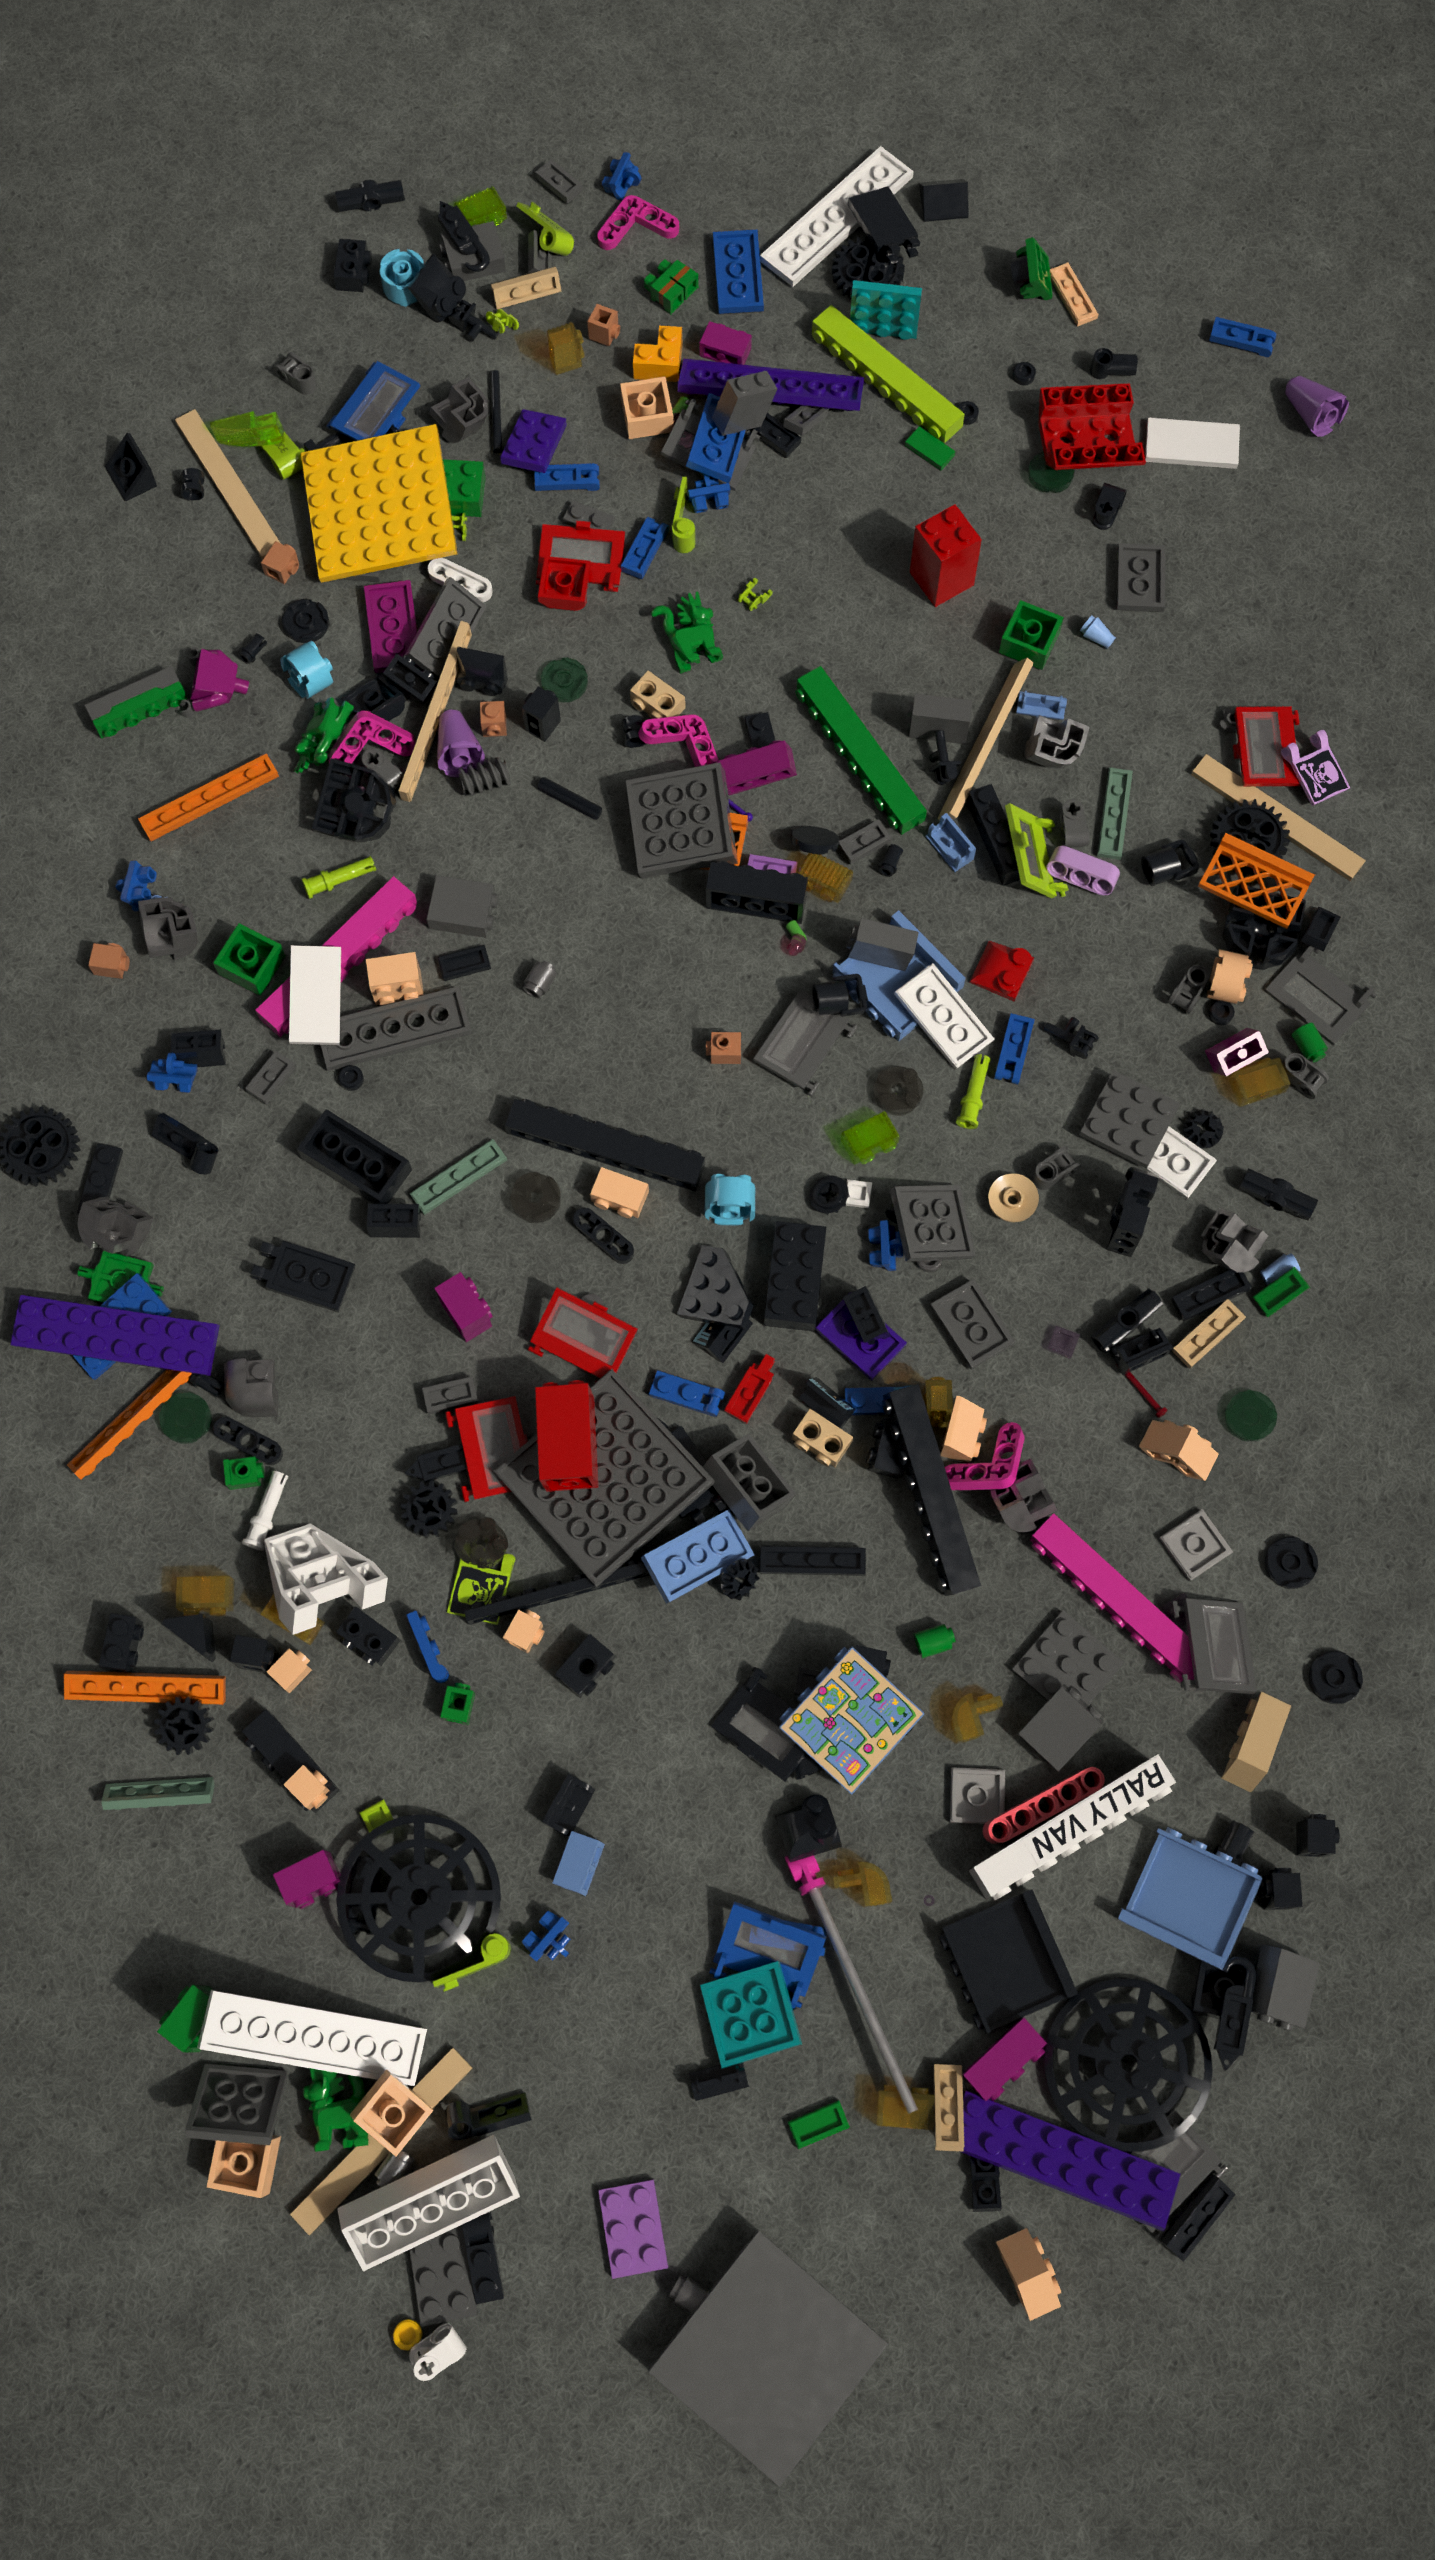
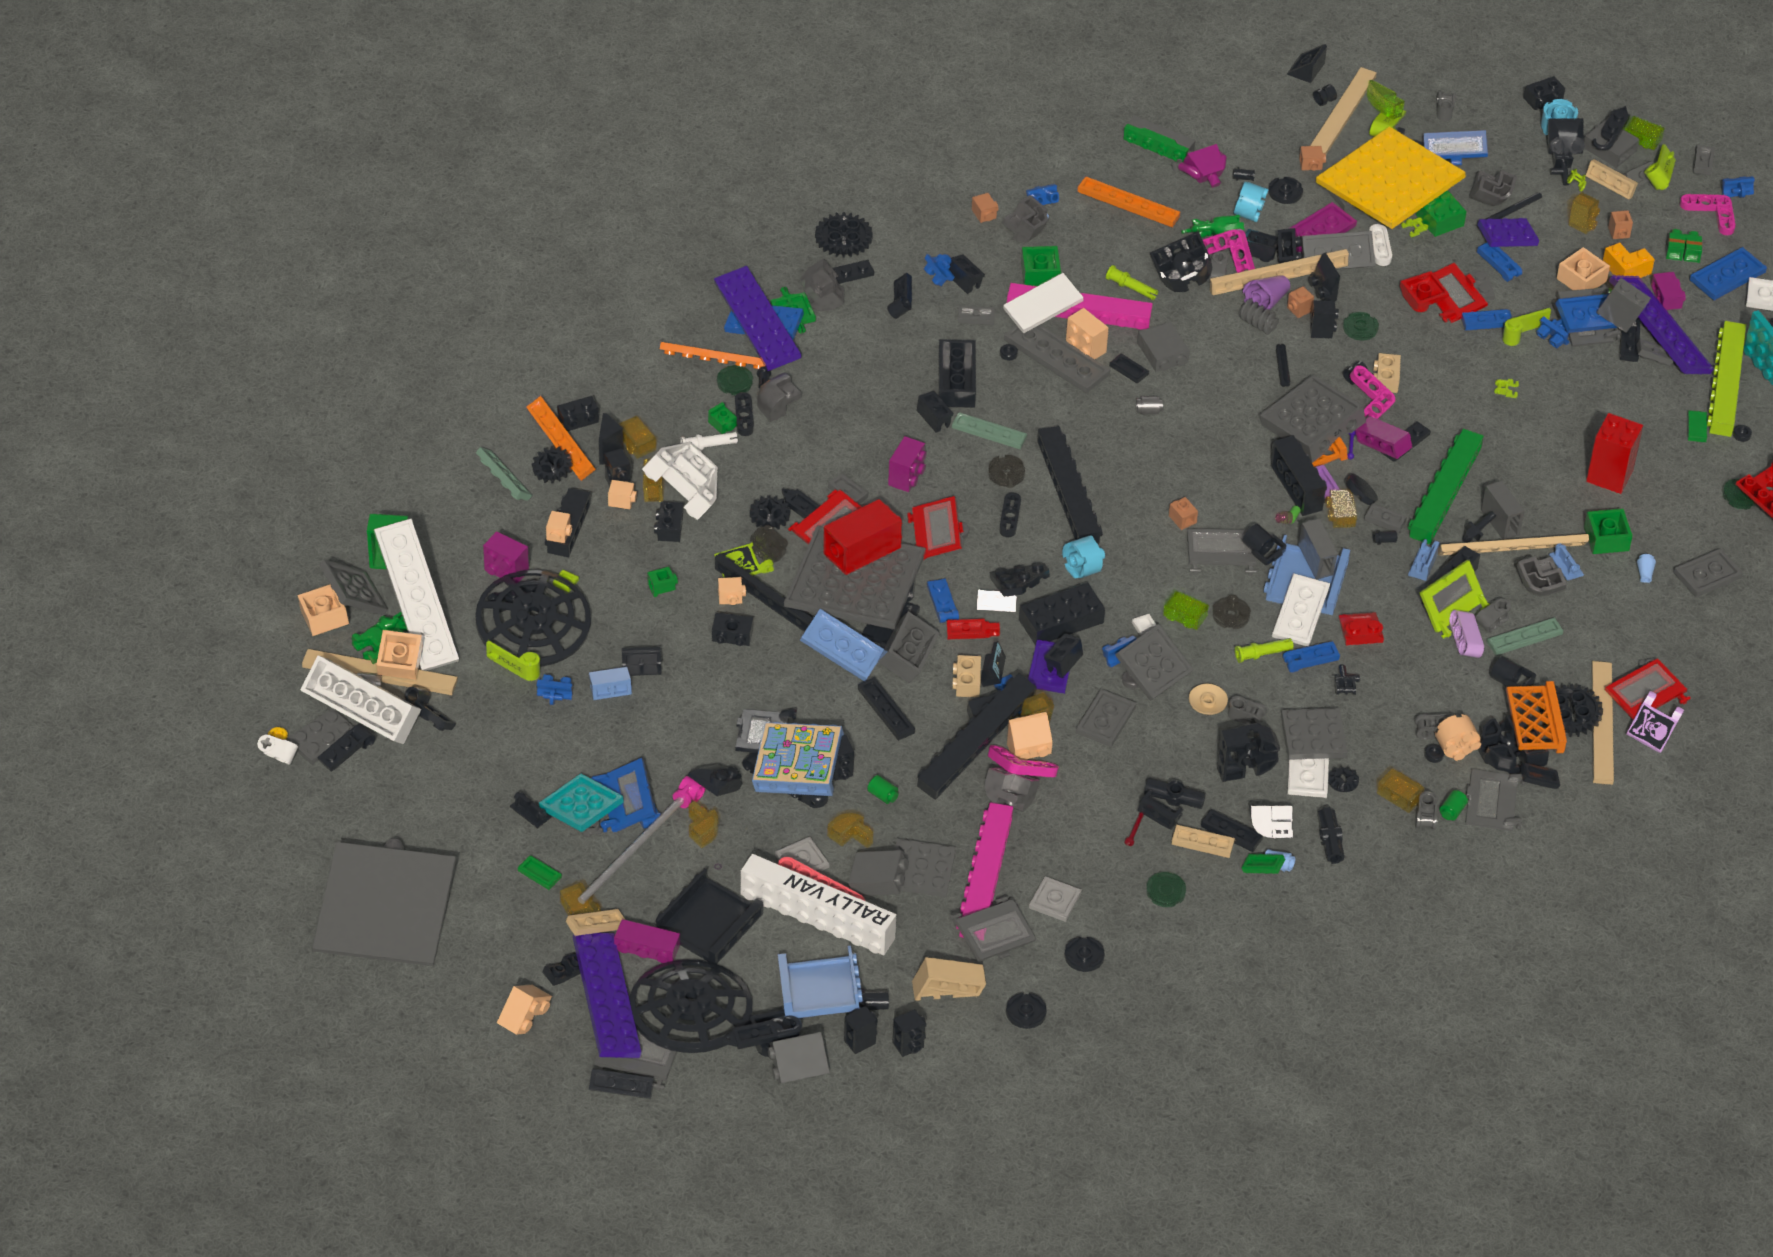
camera: 55 degrees right, 25 degrees down
black tile [251,1241,355,1313] -> none
black piece [335,180,405,212] -> none
blue plate [407,1611,449,1683] -> none
light nougat brick [590,1167,649,1218] -> none
medium lavender plate [598,2179,668,2279] -> none
green animal [651,592,723,674] -> none
black gear [721,1559,760,1601] -> none
black gear [810,1175,850,1215] -> none
clear purple tile [1047,1326,1080,1359] -> none
black piece [1093,483,1127,530] -> none
light nougat brick [1139,1420,1219,1481] -> none
magenta brick [1205,1028,1269,1076] -> none

